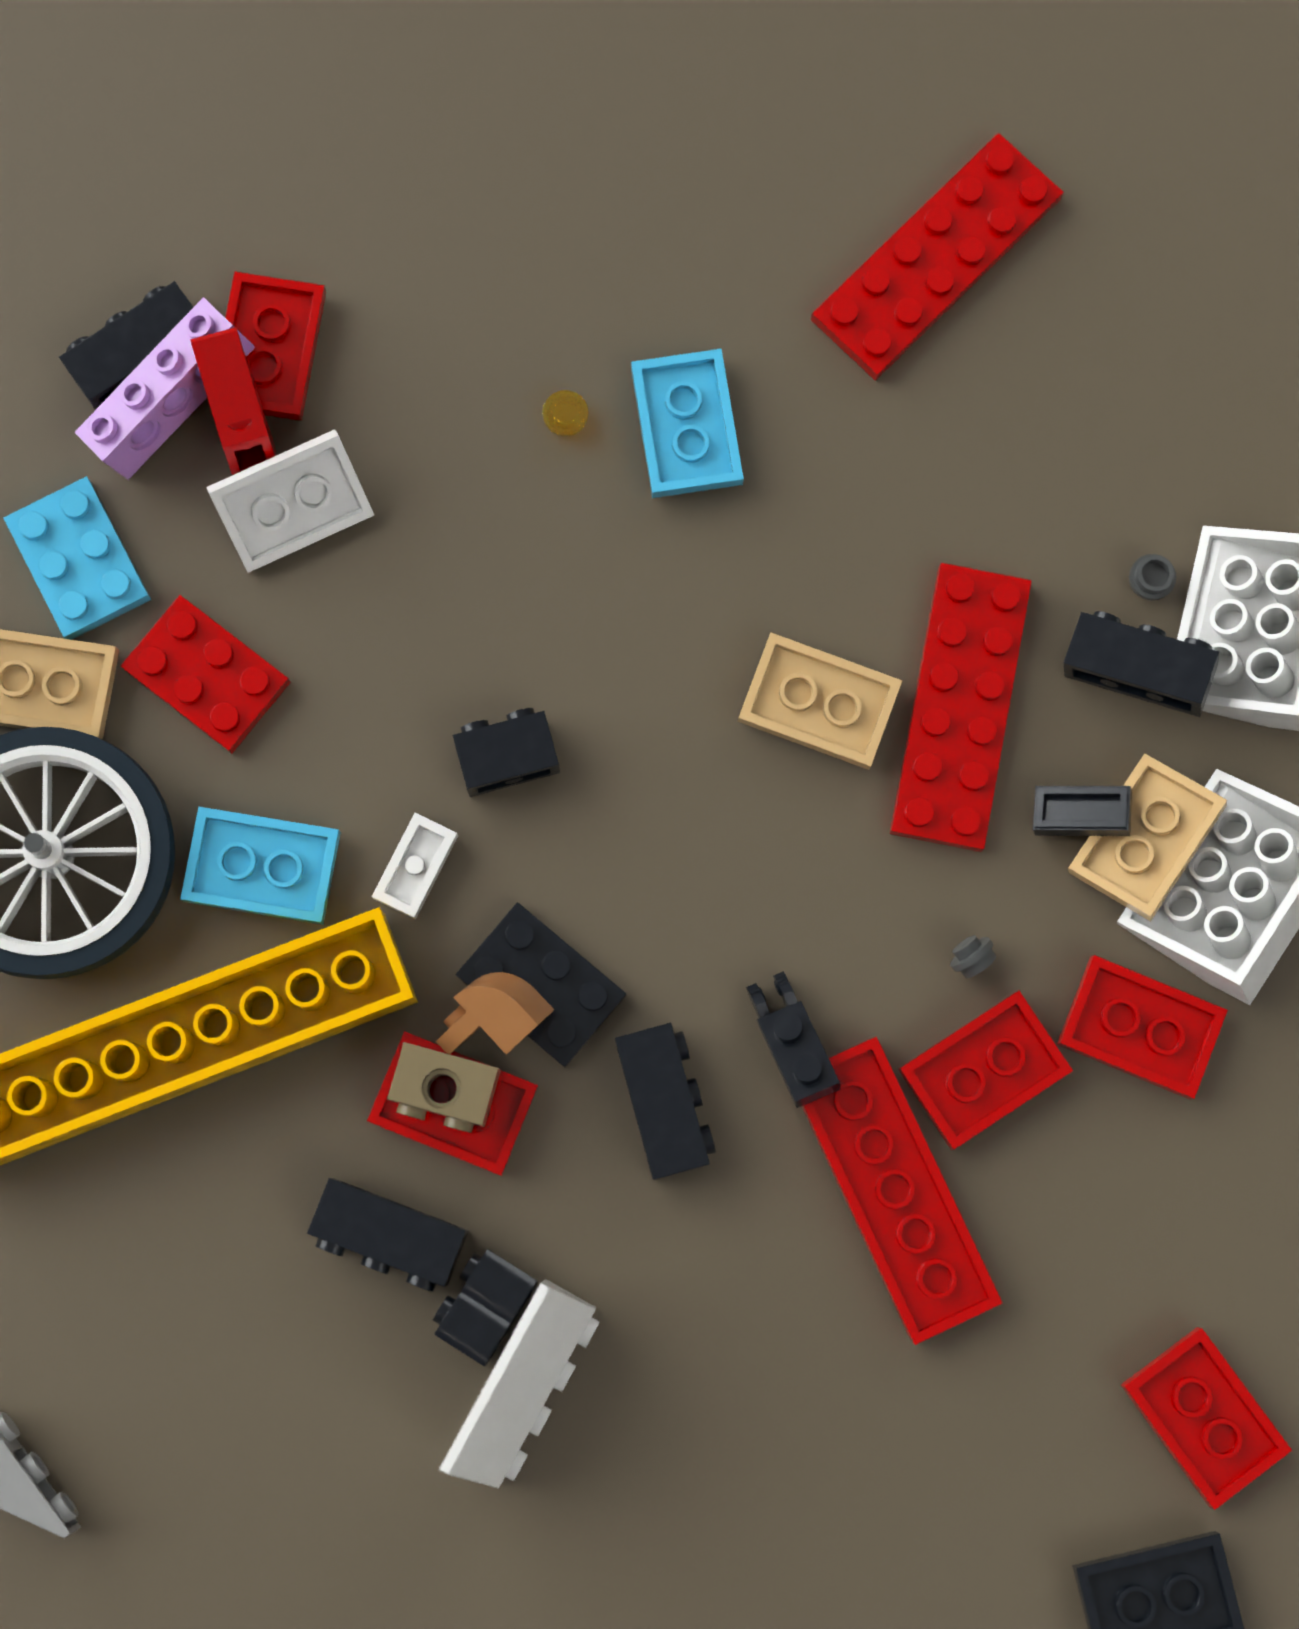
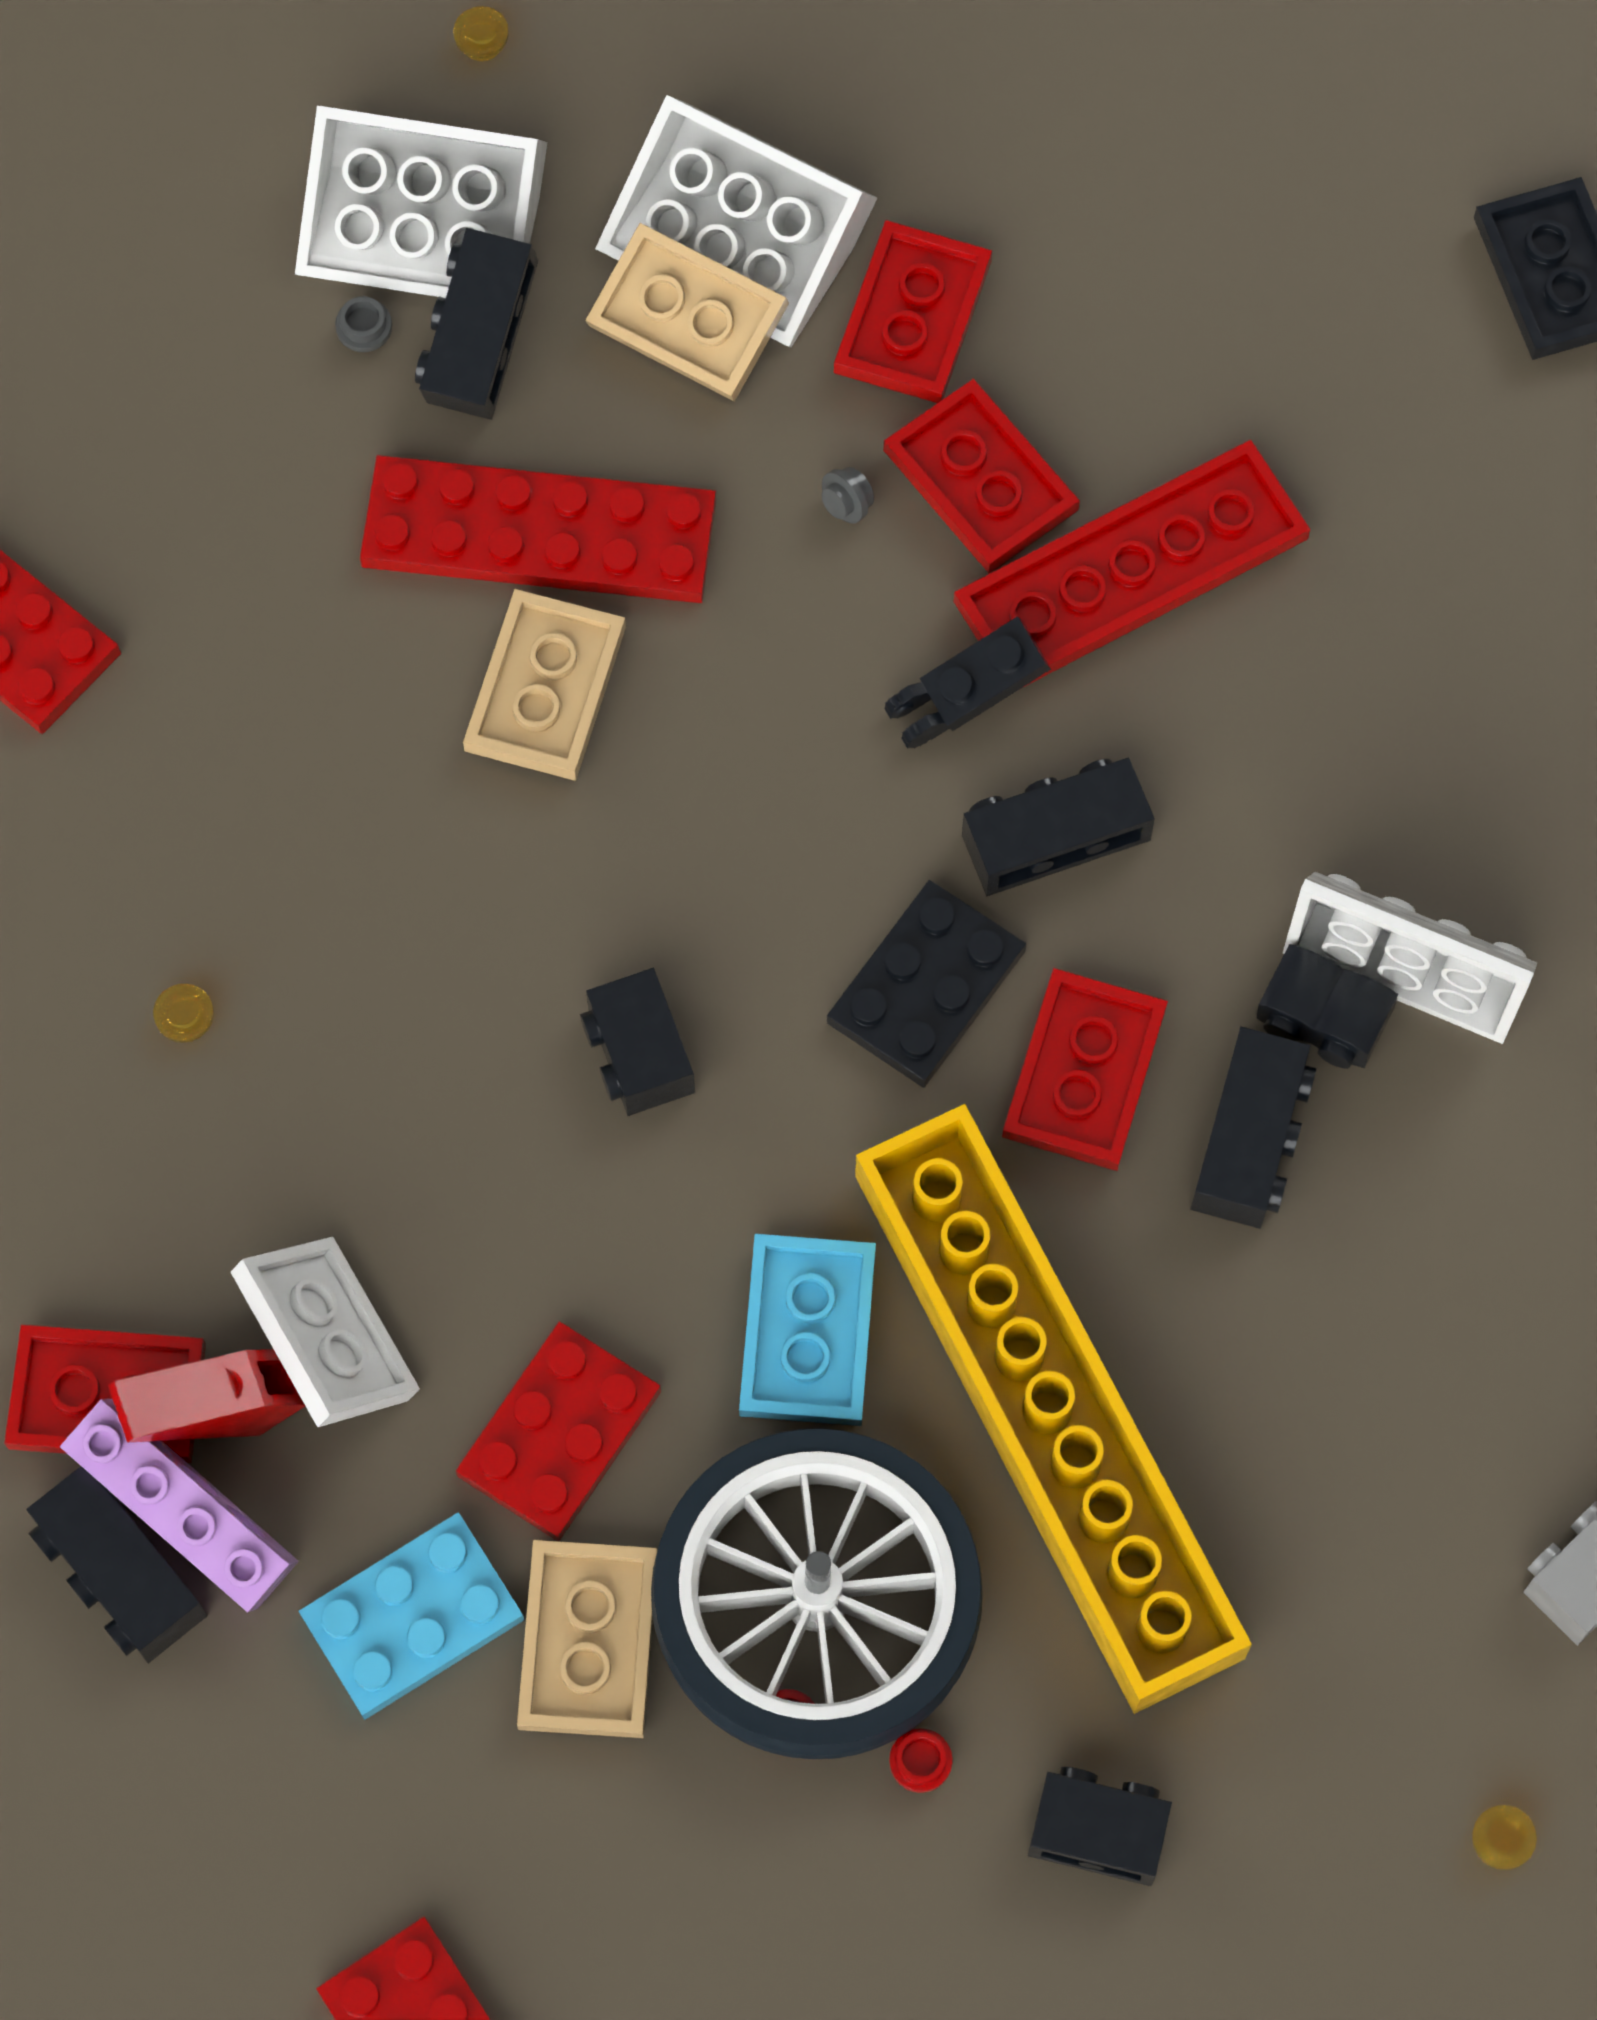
camera: 90 degrees left, 10 degrees down
white plate [372,813,458,920] -> none
dark tan brick [387,1042,501,1133] -> none
medium nougat brick [436,972,554,1055] -> none
medium azure plate [631,349,744,498] -> none
black tile [1033,786,1132,836] -> none
red plate [1121,1327,1292,1510] -> none

